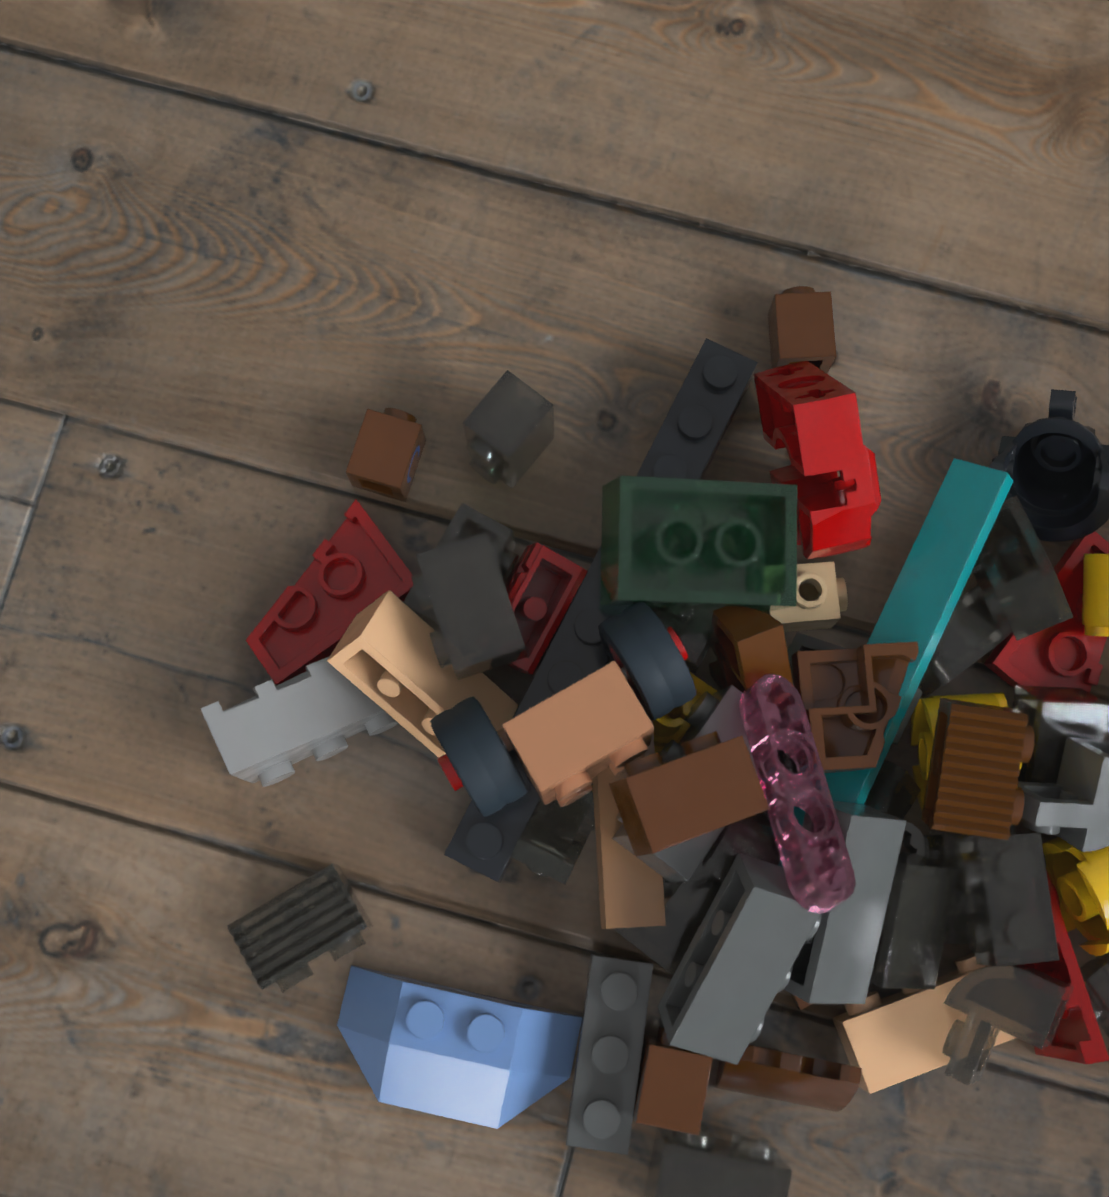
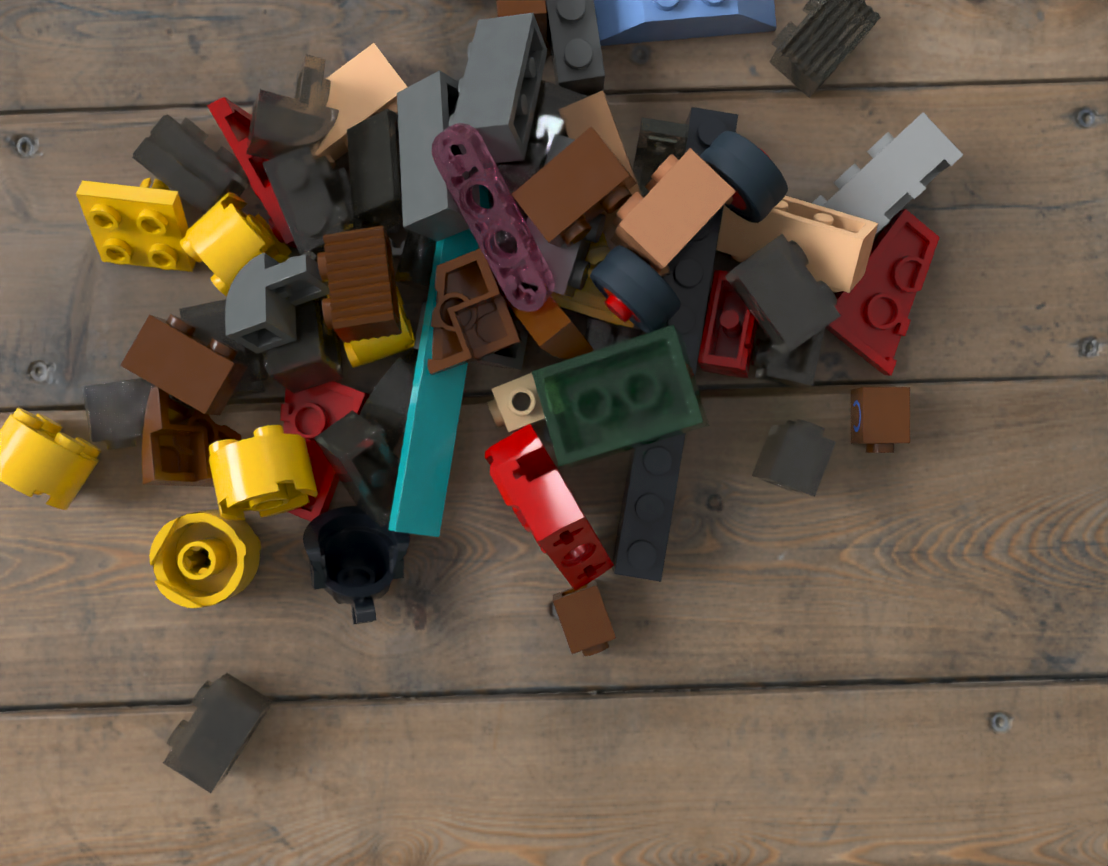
camera: 160 degrees right, 10 degrees up
reddish brown slope [715,1045,862,1112] -> none

